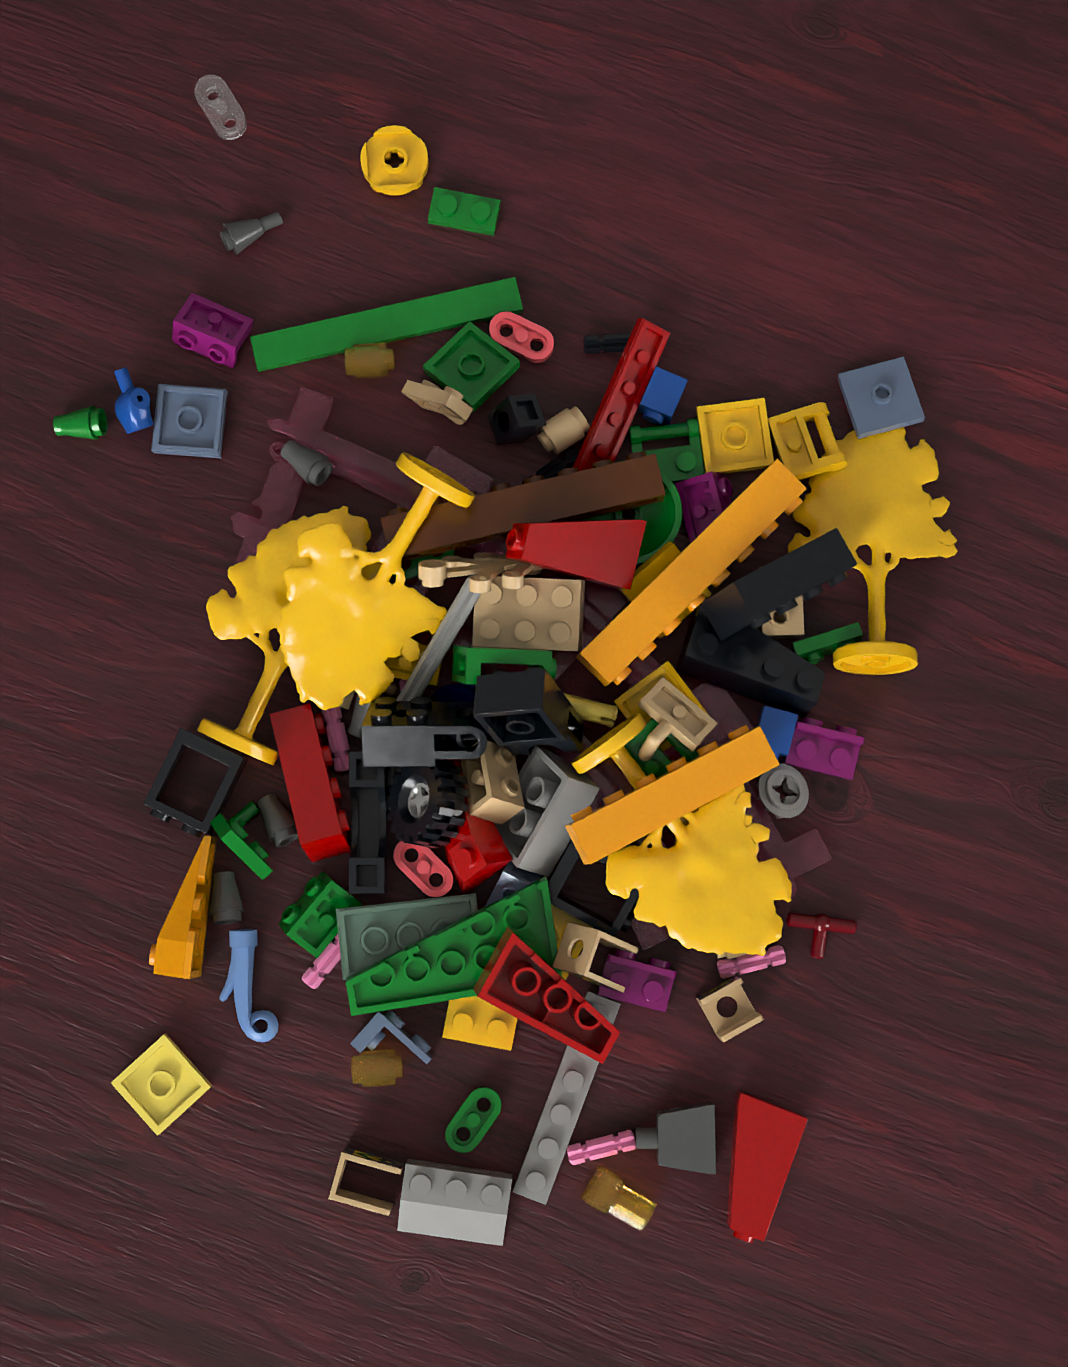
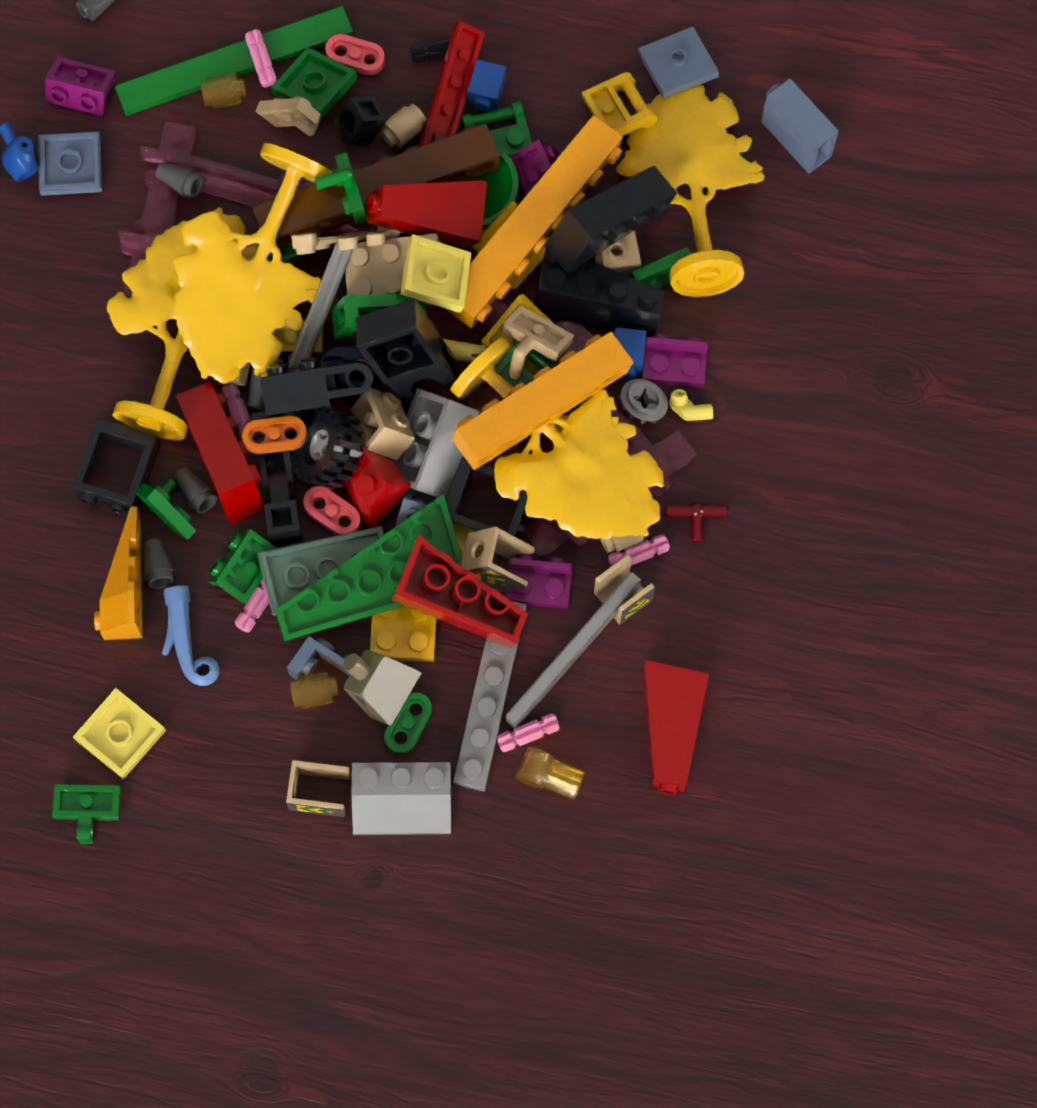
camera: 10 degrees left, 10 degrees down
dark grey torso [635,1102,716,1174] -> none
yellow plate [696,398,774,474] -> none
none -> green plate [52,784,122,844]
none -> orange plate [242,416,307,454]
none -> bright pink axle [245,29,277,87]
none -> green plate [314,152,367,224]
none -> torso [343,649,422,726]
none -> light yellow plate [400,234,471,313]
none -> light grey tile [506,572,641,729]
none -> light yellow arm [669,389,713,421]
none -> sand blue brick [761,78,839,174]

